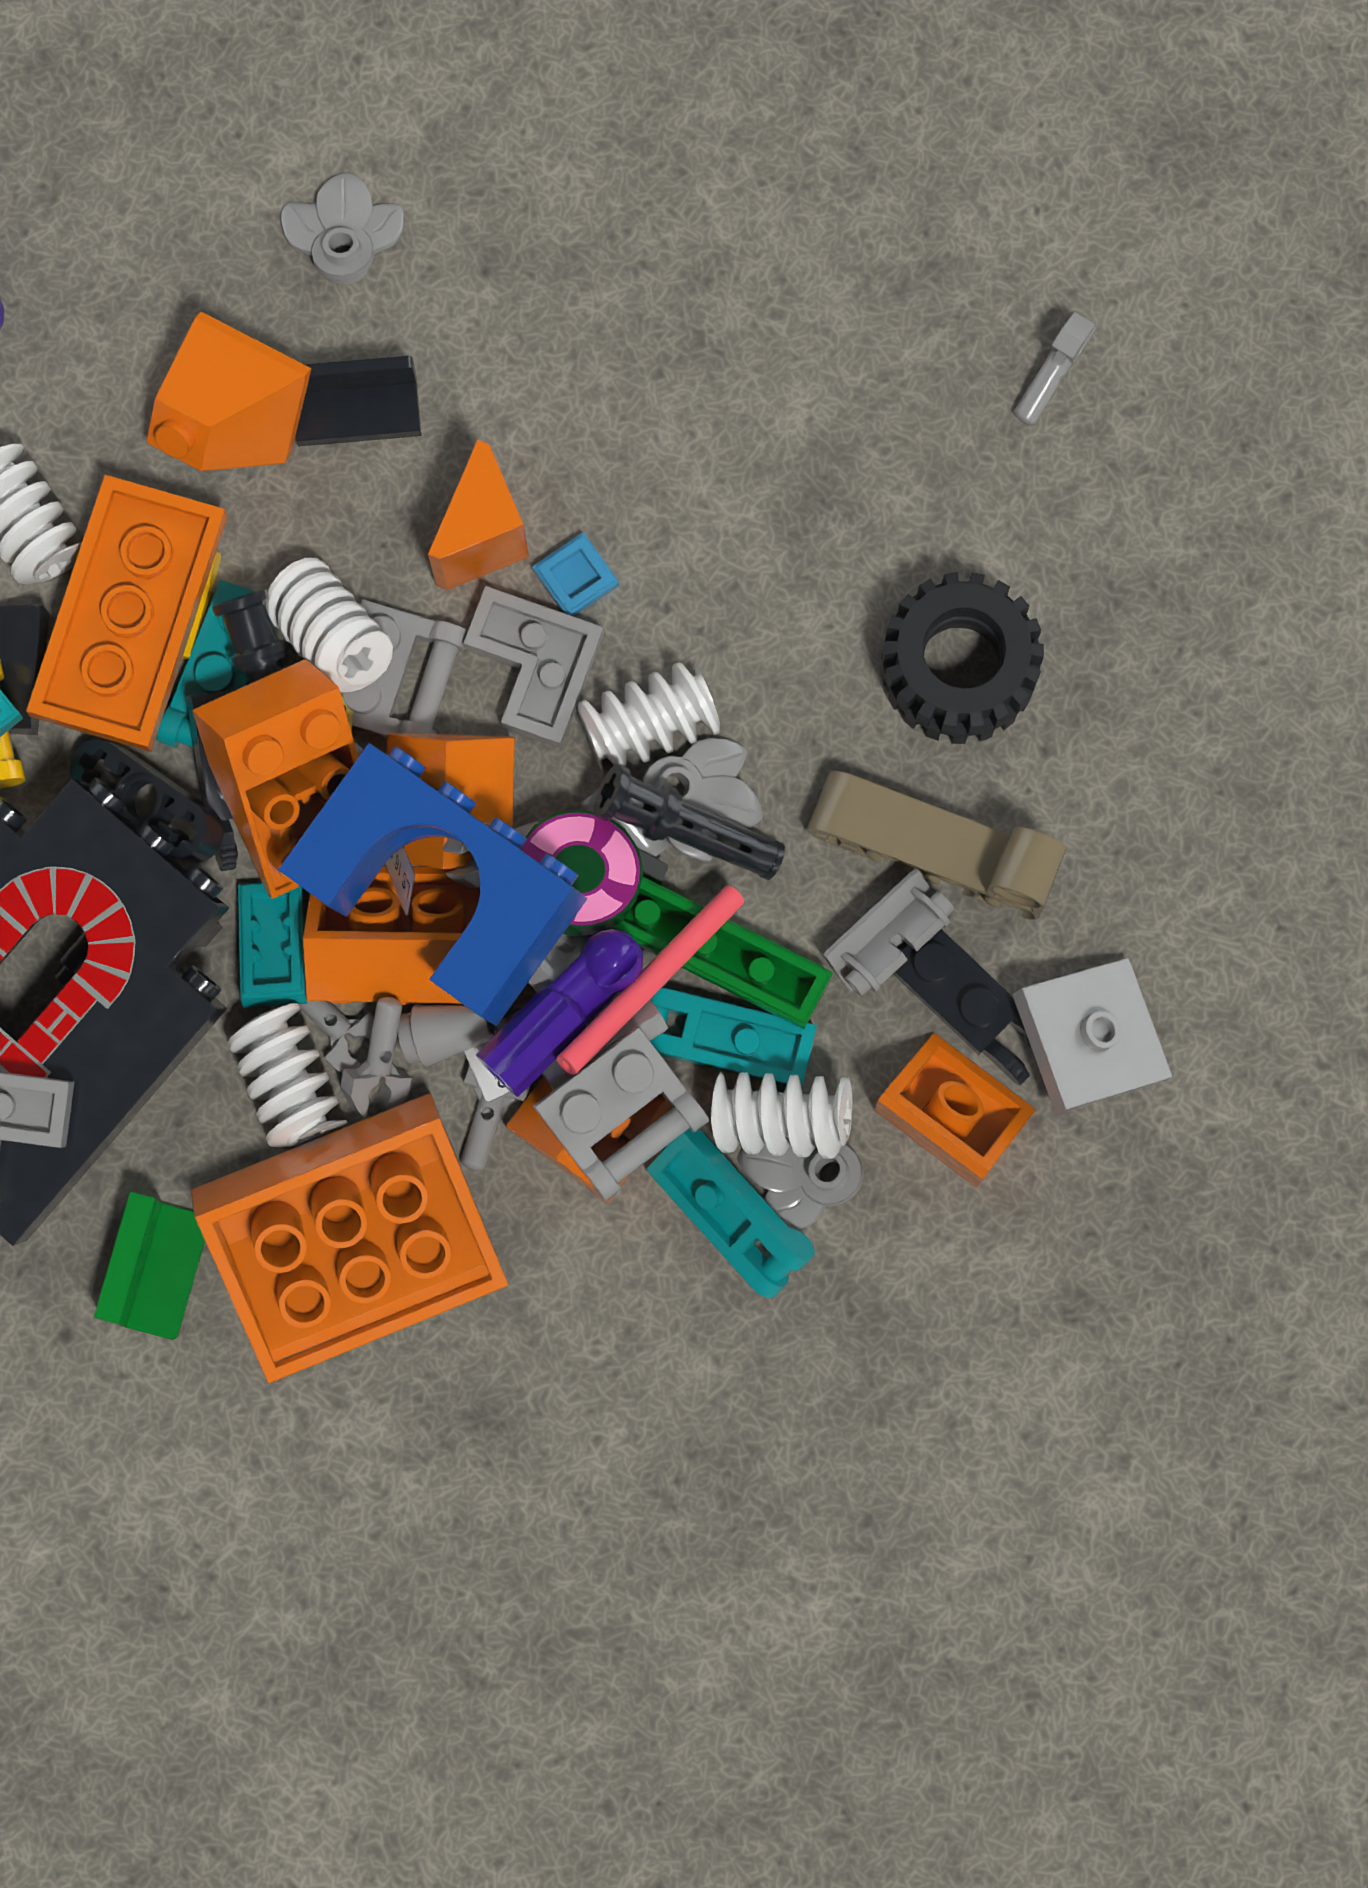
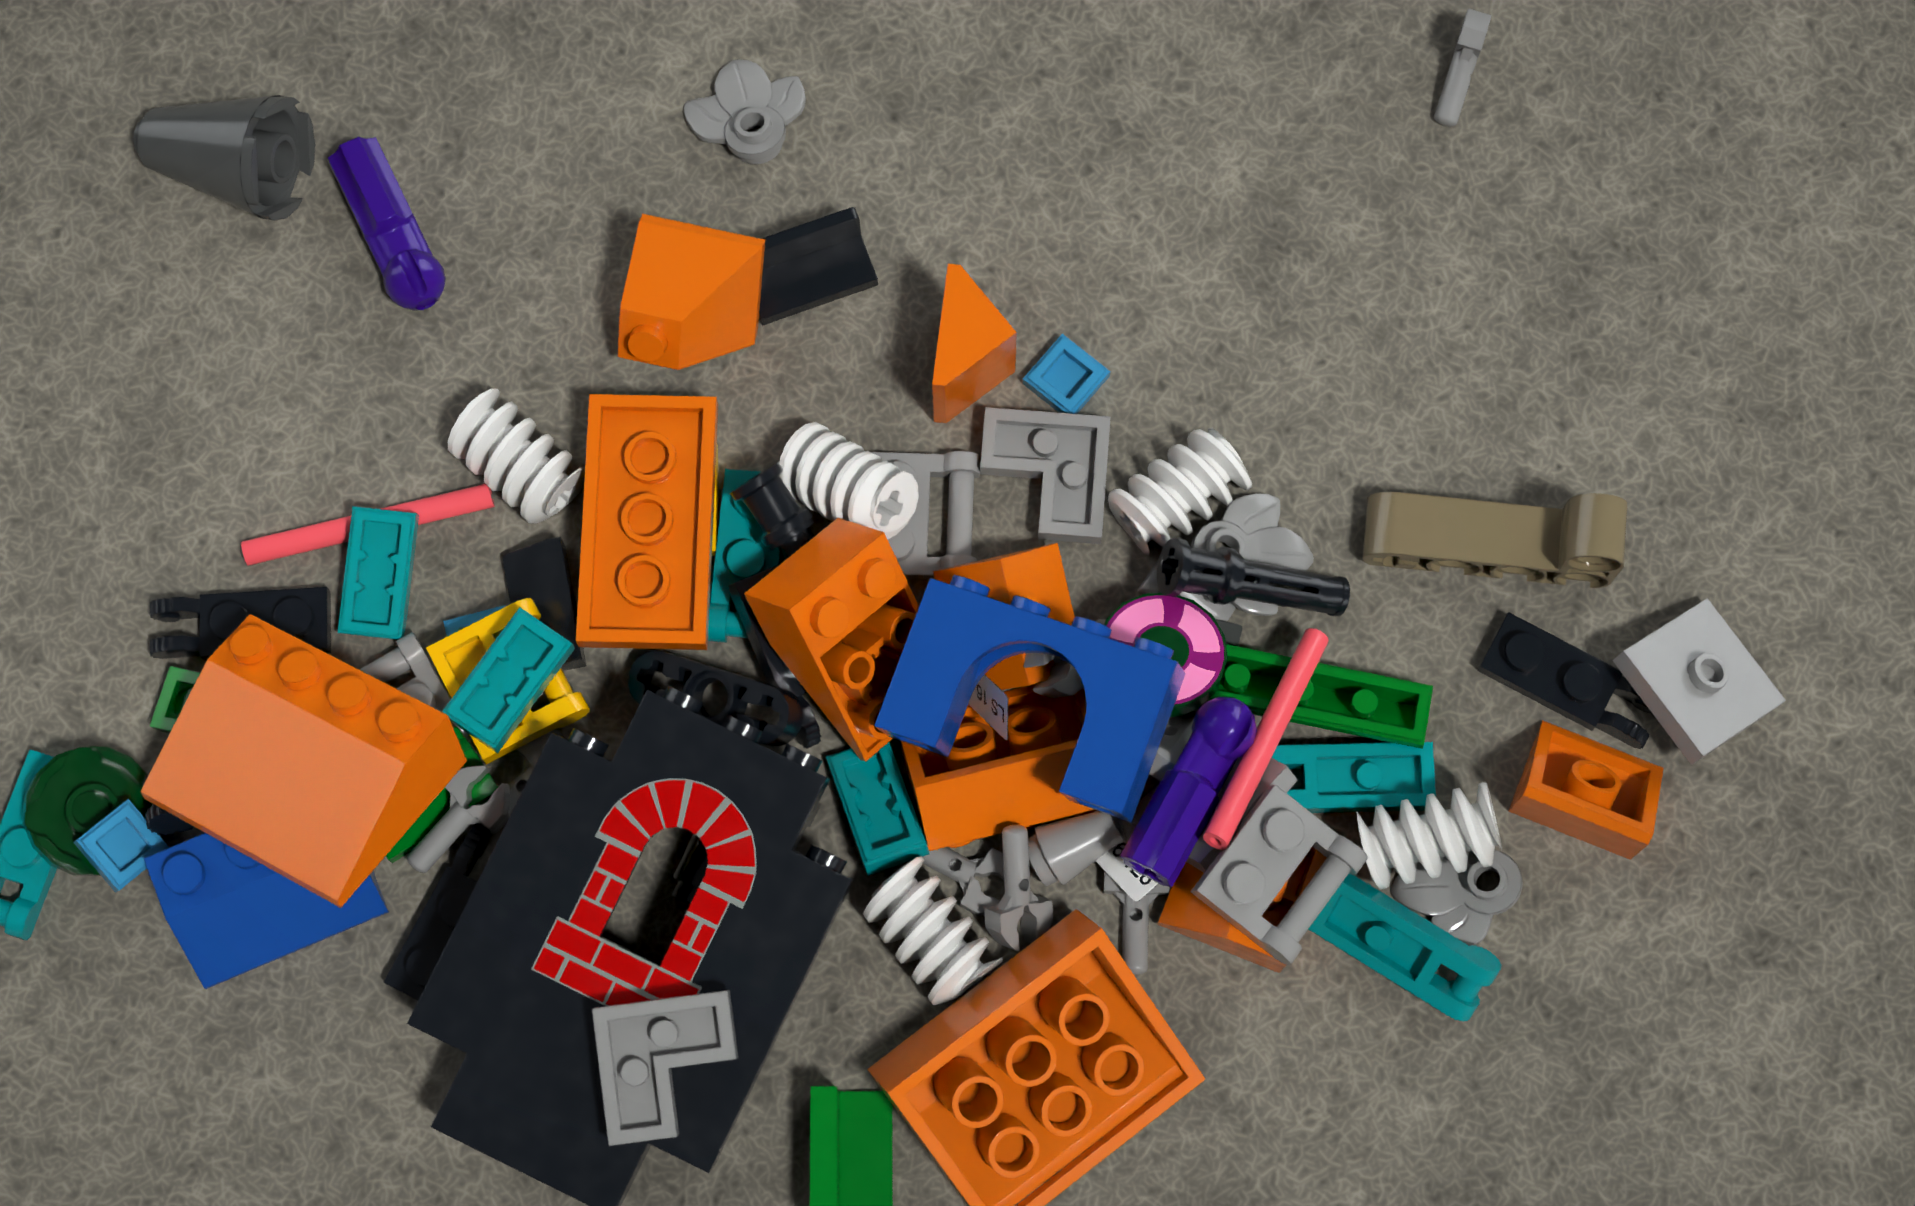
camera: 15 degrees left, 5 degrees down
light grey hinge [823,868,955,997] -> none
black tyre [881,572,1044,744] -> none

